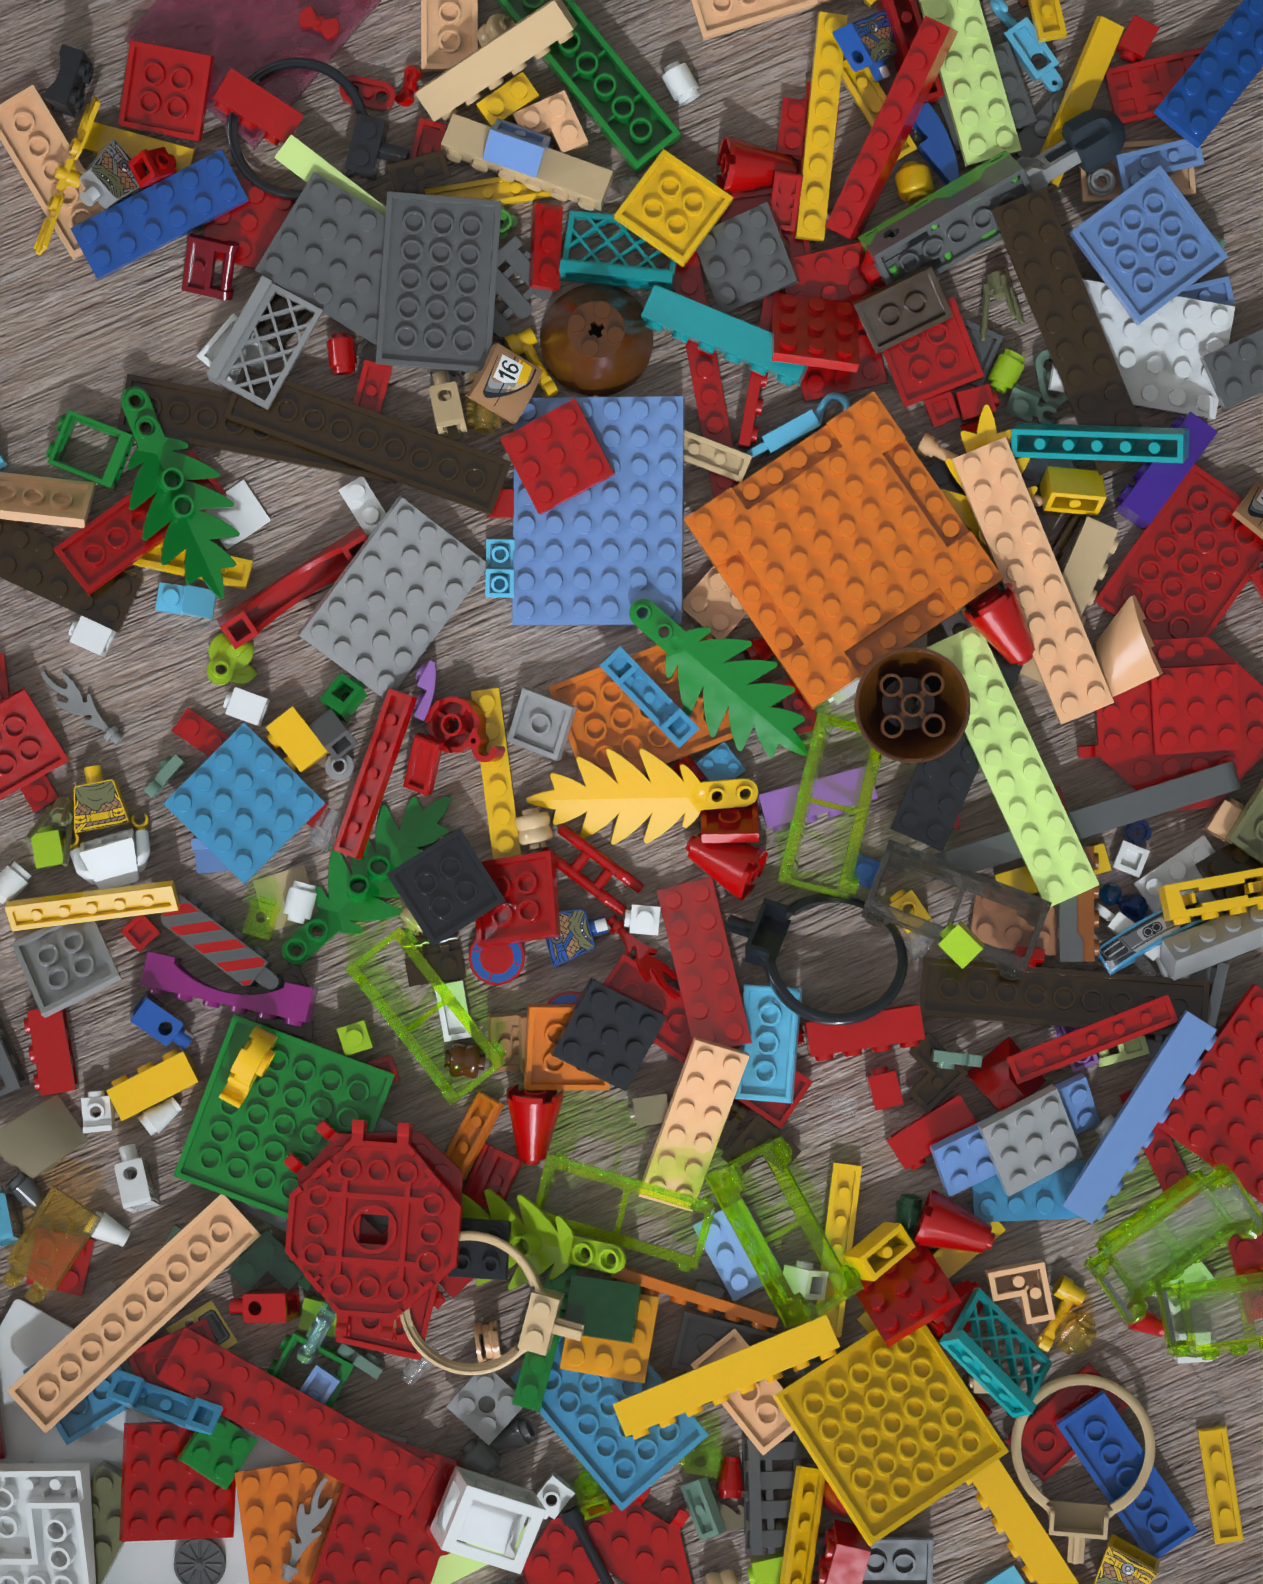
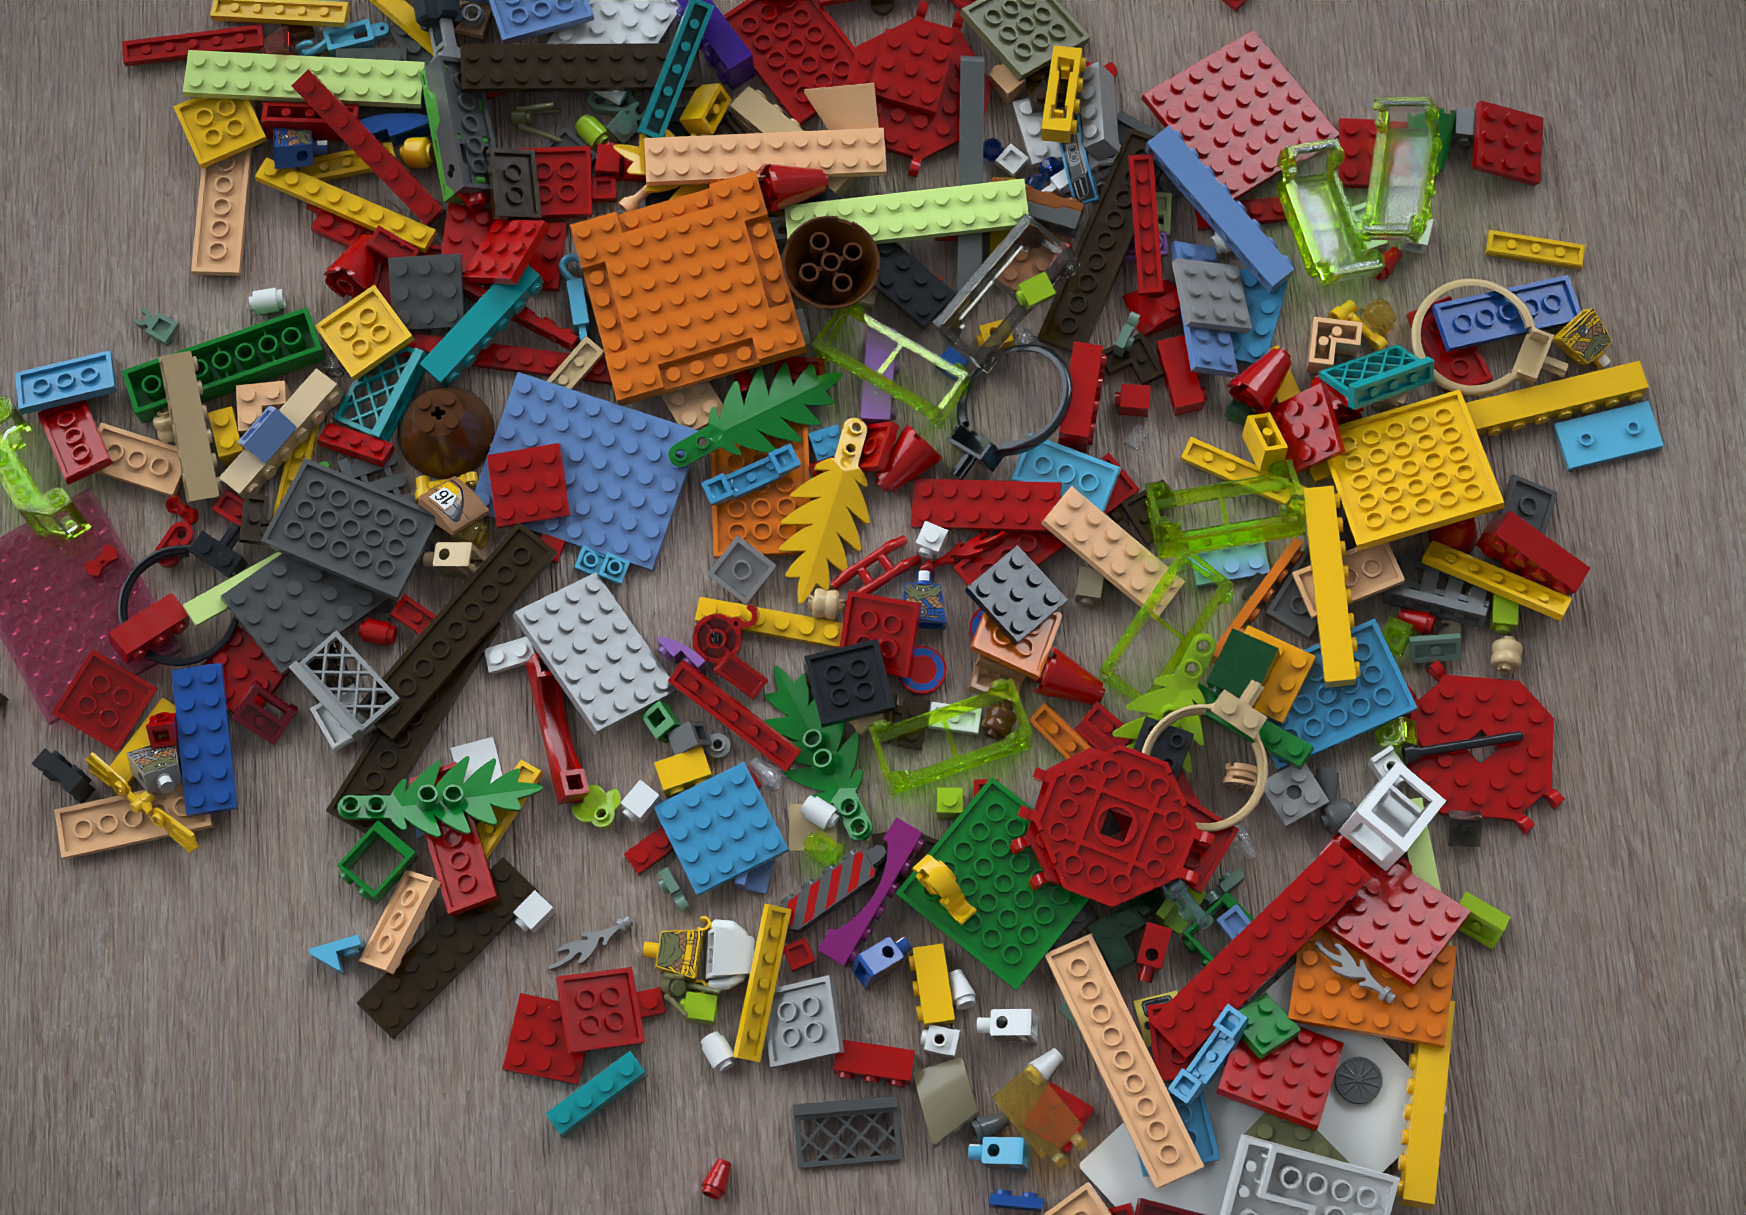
camera: 65 degrees left, 15 degrees down
medium azure slope [155,582,216,619] -> none
brick [780,1260,829,1300] -> none

